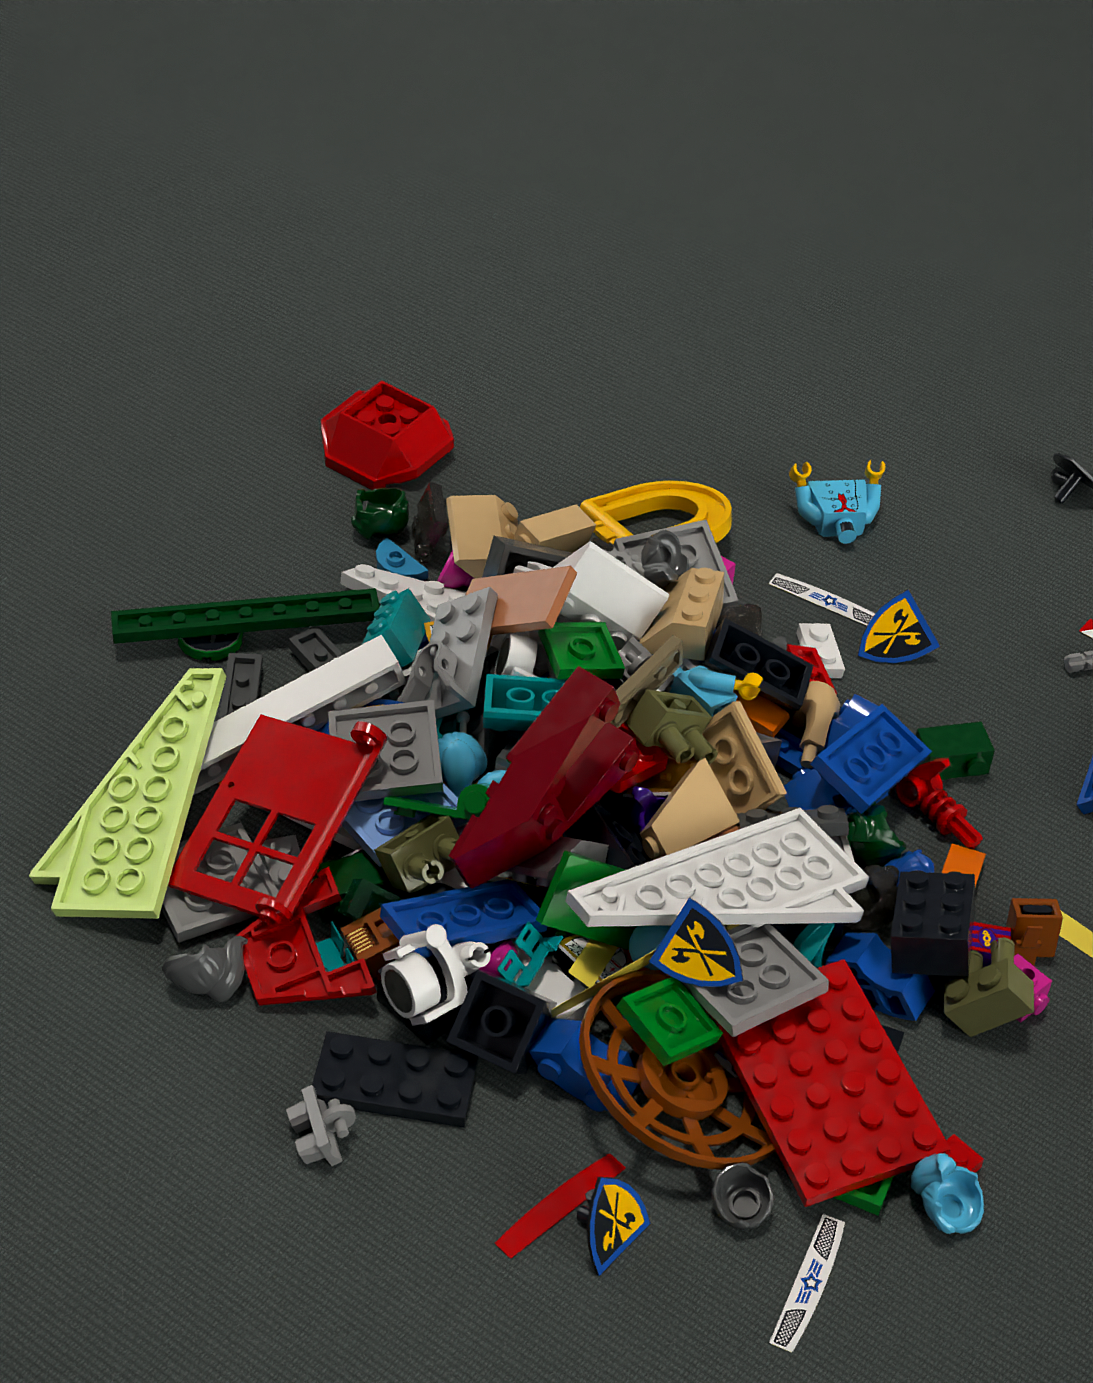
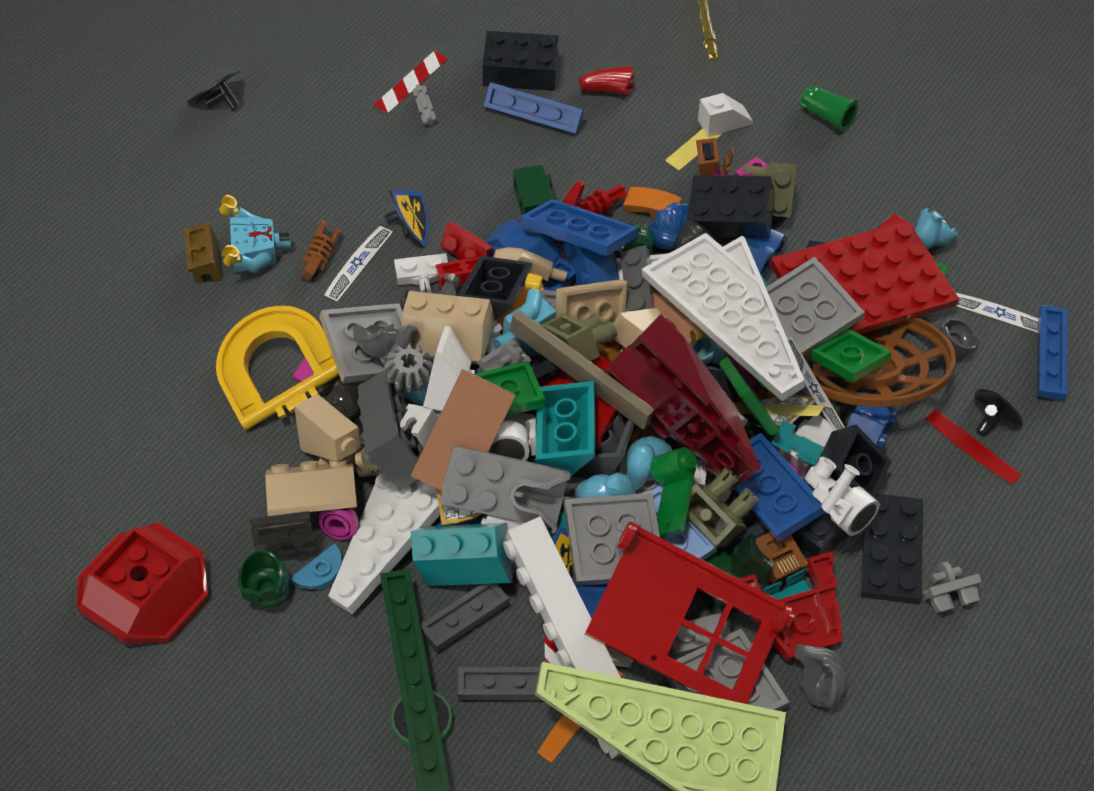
camera: 90 degrees left, 10 degrees up
shield [649,897,744,986] -> none
none -> pearl gold hinge [184,222,222,283]
none -> dark orange hinge [300,220,342,282]
none -> red plate [440,222,493,259]
none -> blue plate [1037,305,1068,401]

